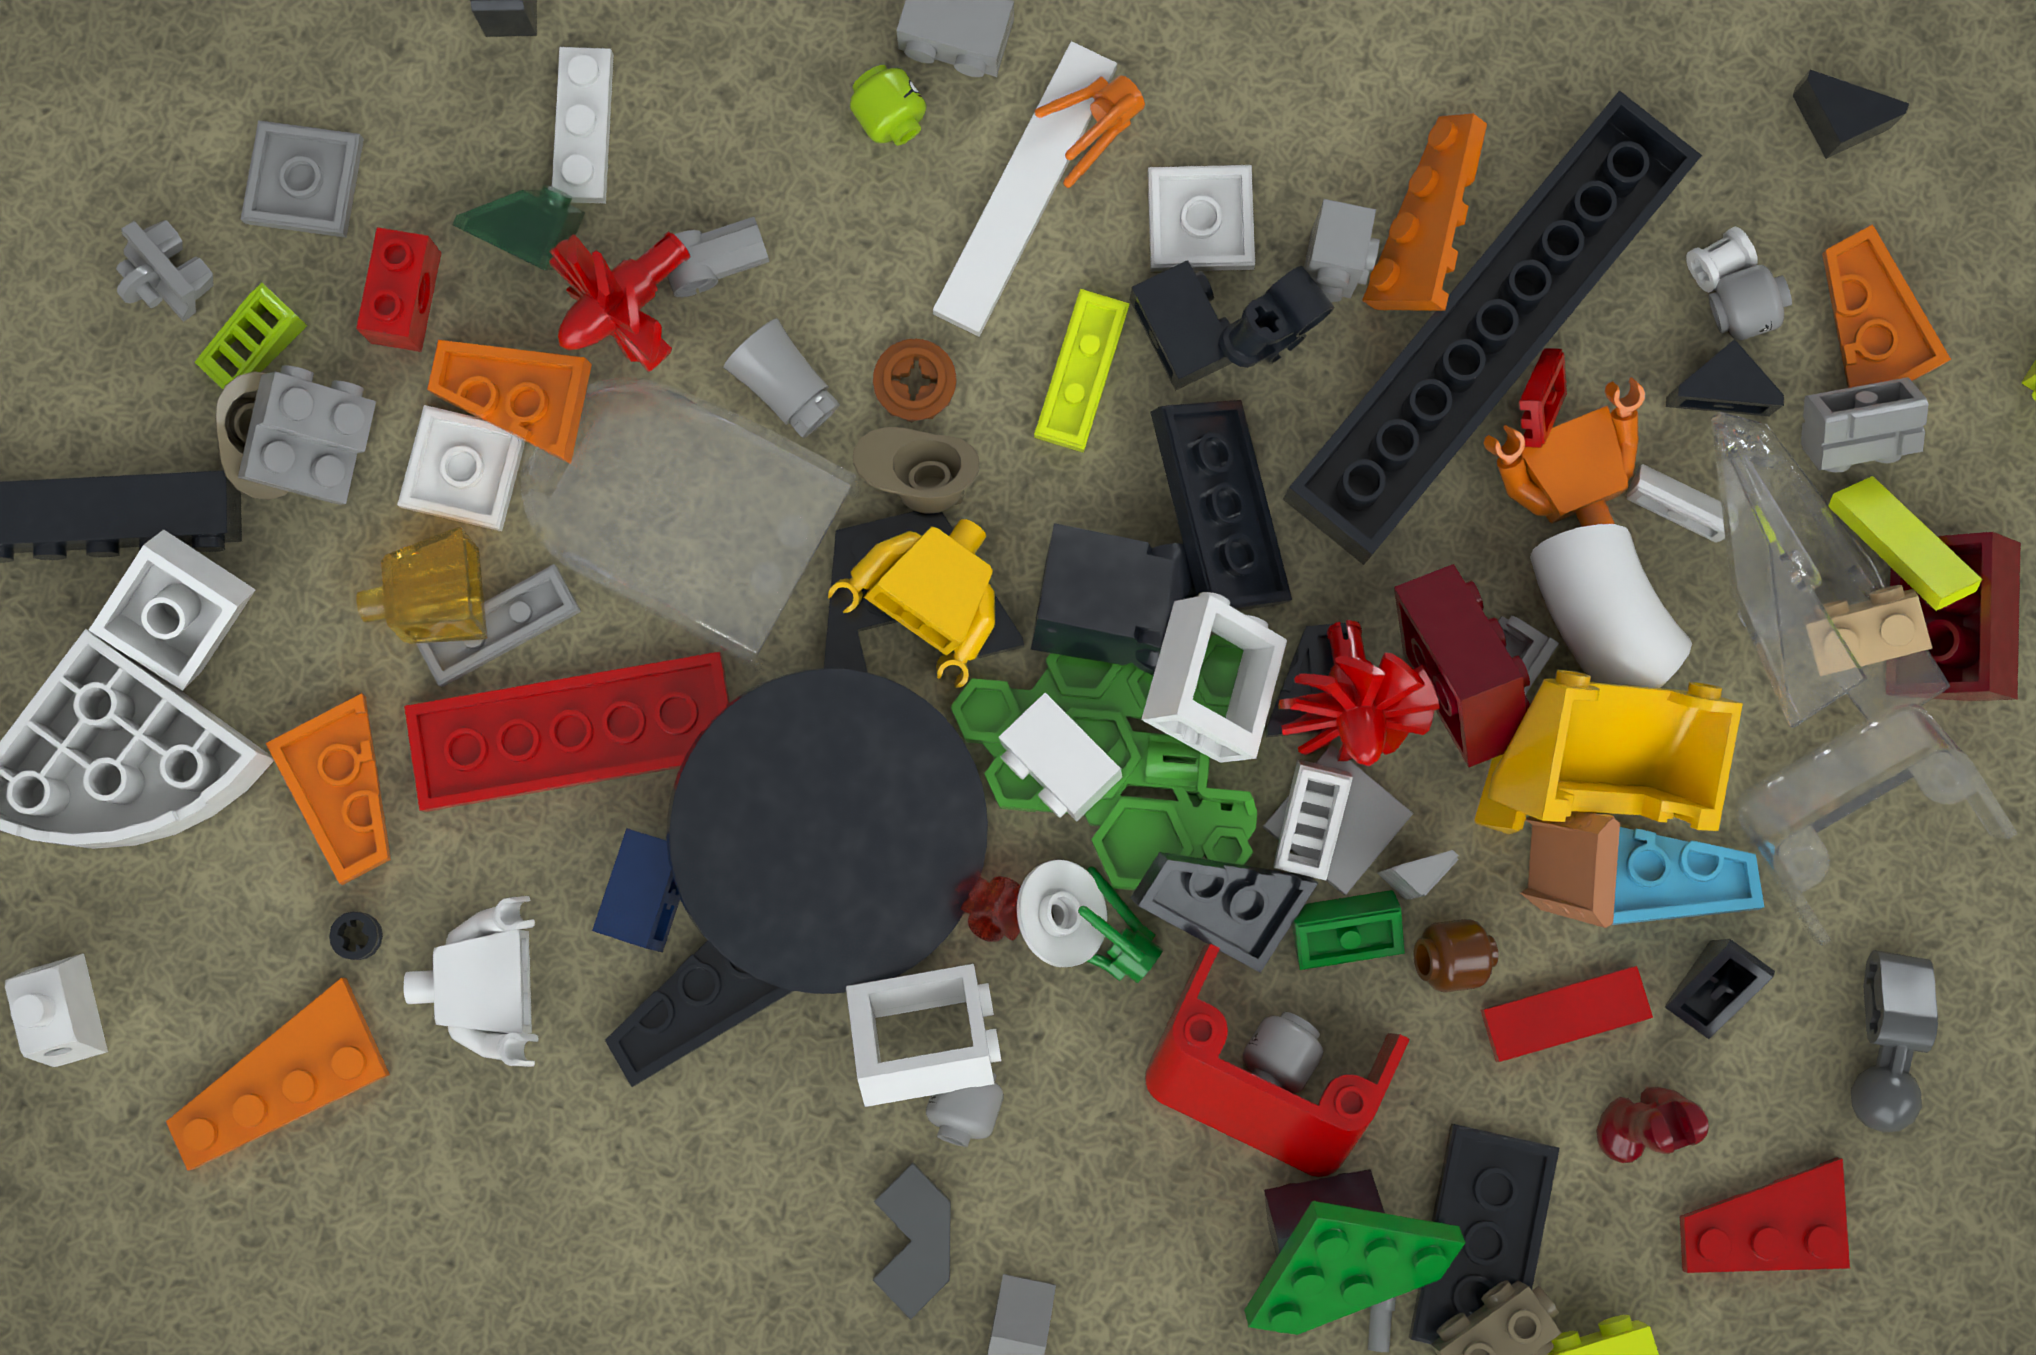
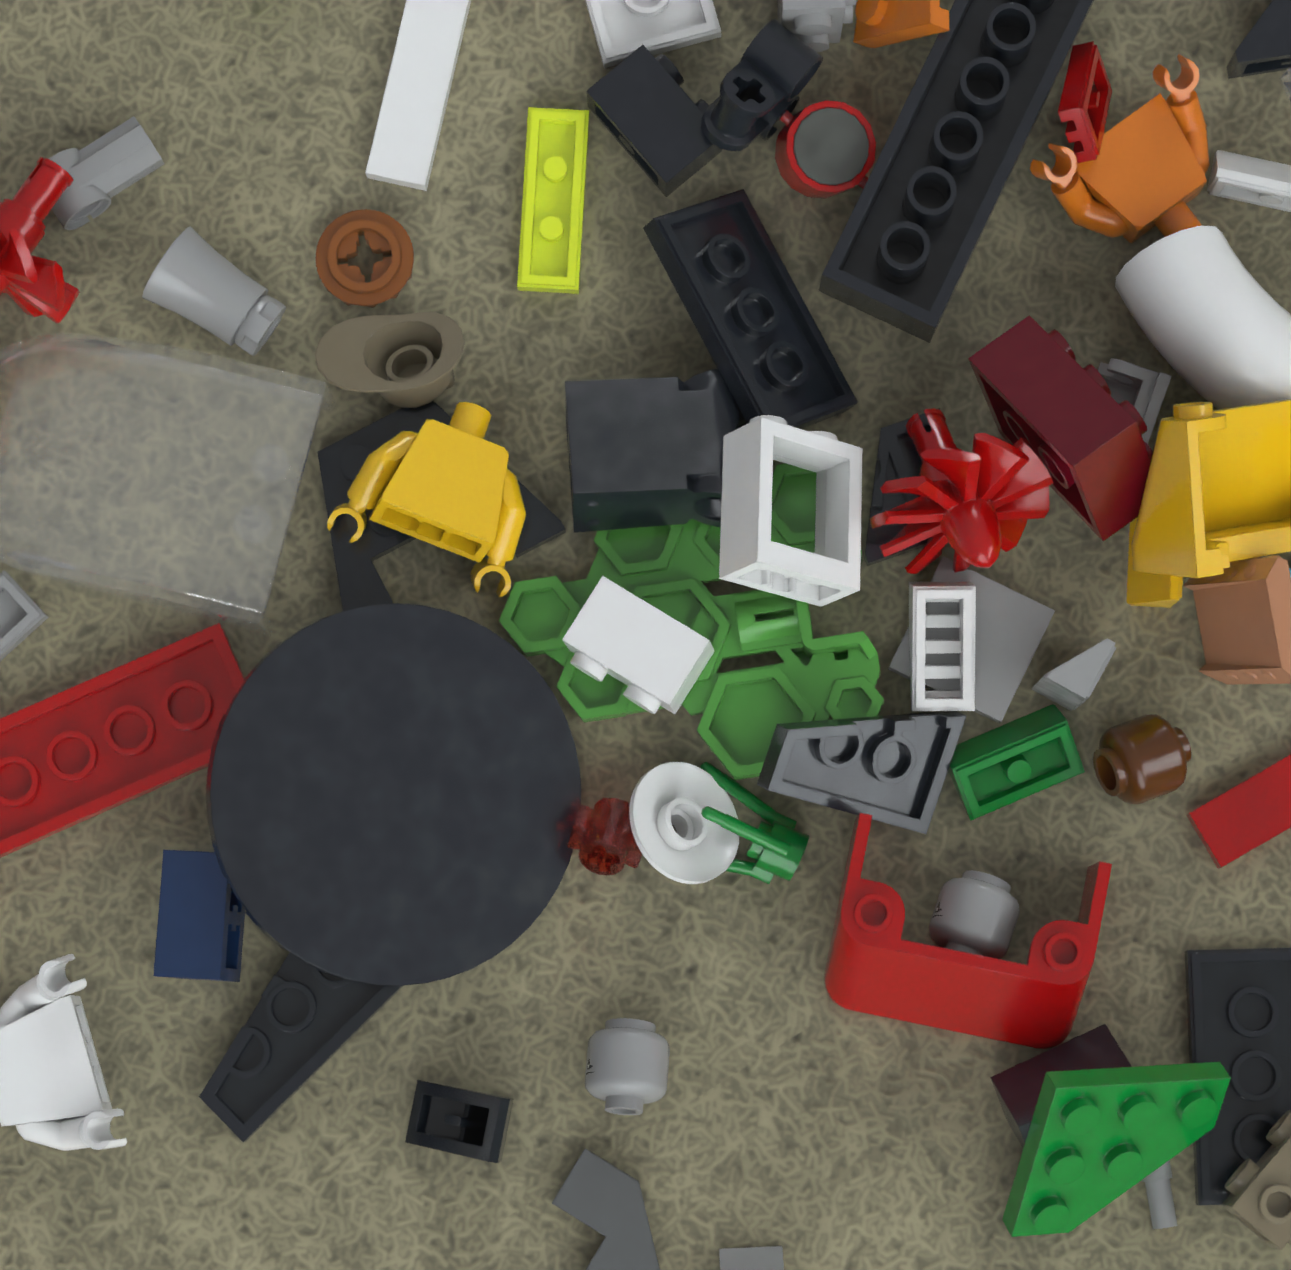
camera: 10 degrees left, 0 degrees up
white window [846,964,1001,1107] -> none
none -> black slope [405,1080,514,1163]
none -> piece [775,100,876,199]

